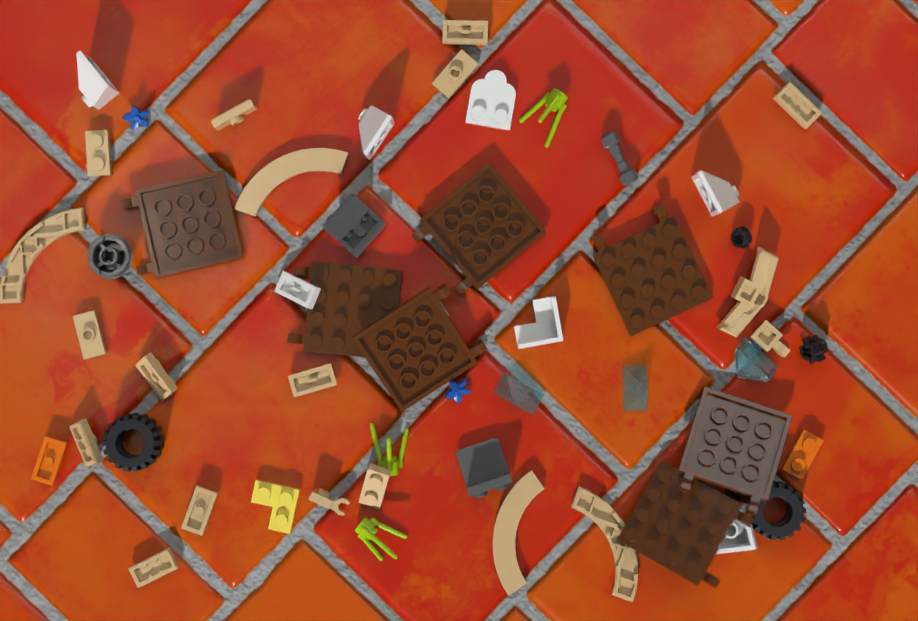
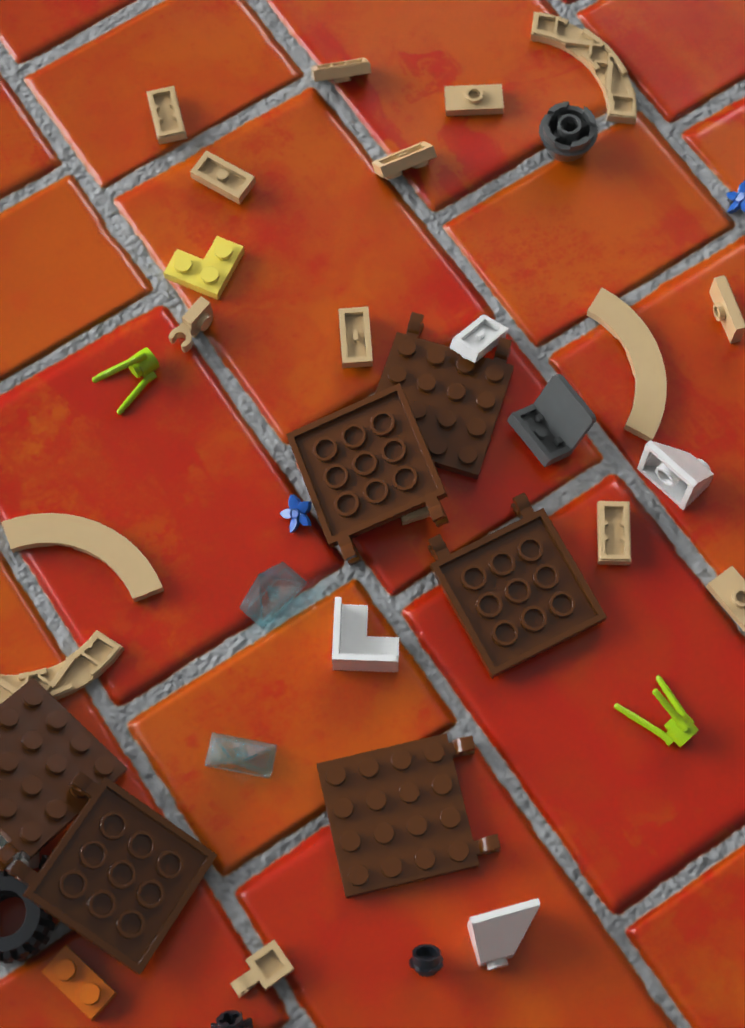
camera: 105 degrees right, 20 degrees down
orange plate [31,435,69,486] -> none
tan plate [85,130,112,177] -> none
black tyre [102,413,165,472] -> none
reddish brown plate [121,170,244,278] -> none
tan plate [358,464,391,509] -> none
lime plant [370,423,409,476] -> none
dark grey bracket [456,438,513,499] -> none
white plate [465,70,516,131] -> none
dark grey piece [600,131,639,186] -> none
tan plate [716,247,779,338] -> none
clear light blue slope [734,337,778,382] -> none
none -> tan plate [597,501,631,565]

